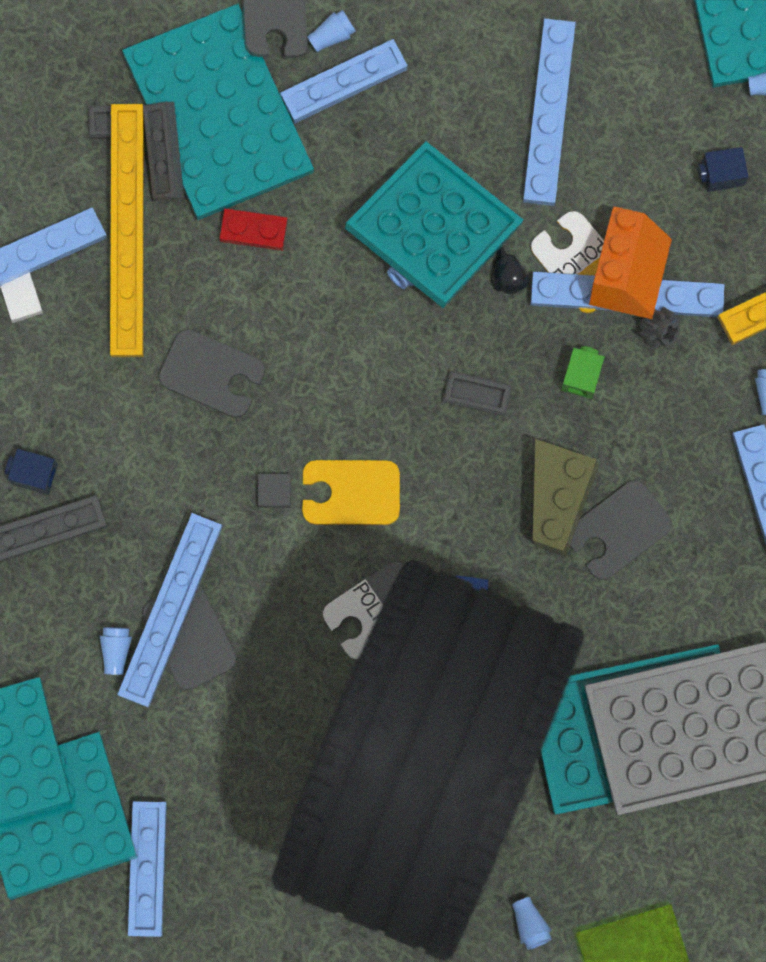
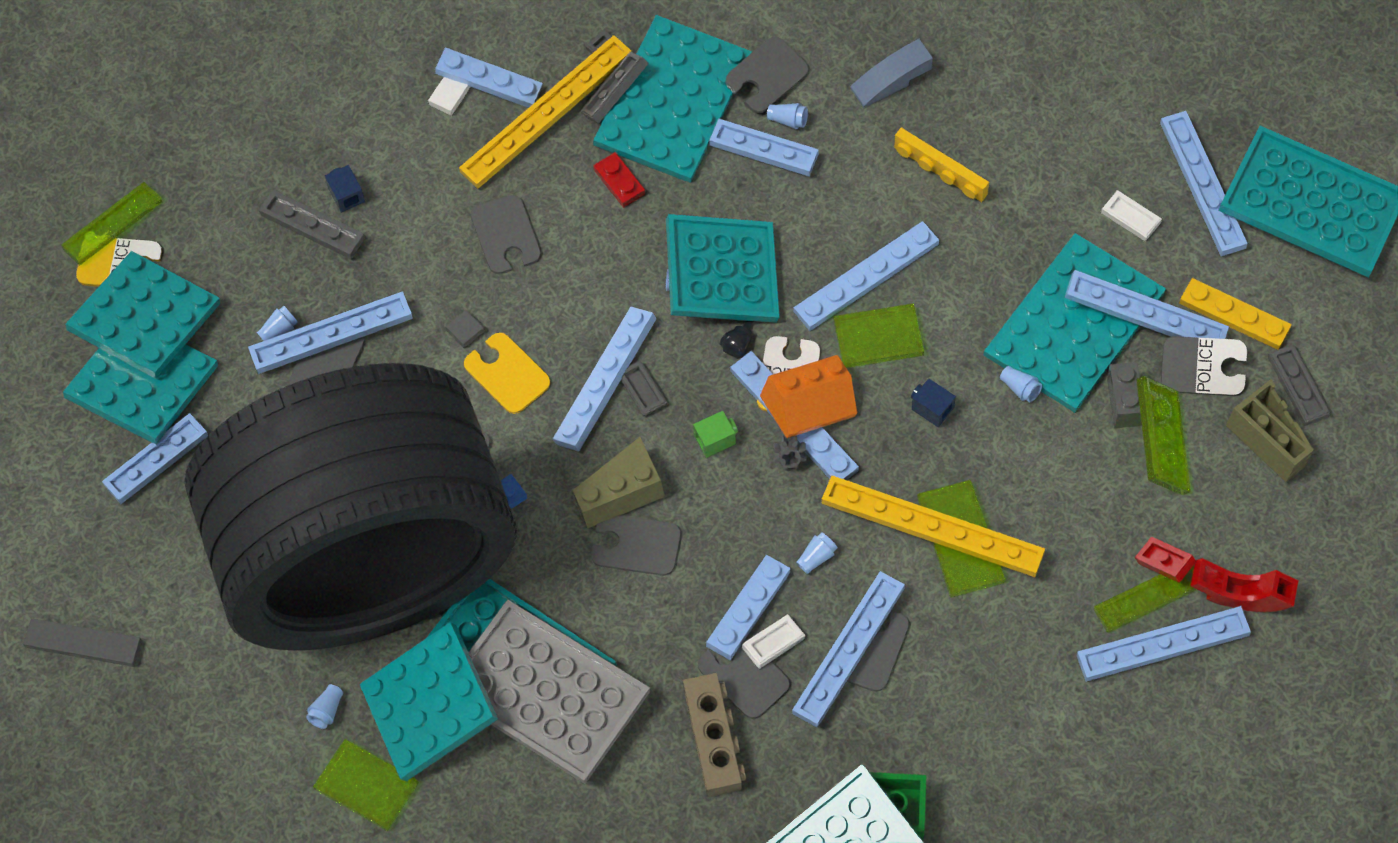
camera: 50 degrees right, 15 degrees down
none -> teal plate [359,622,498,781]
none -> light blue plate [553,307,656,452]
none -> clear neon green tile [833,303,924,368]

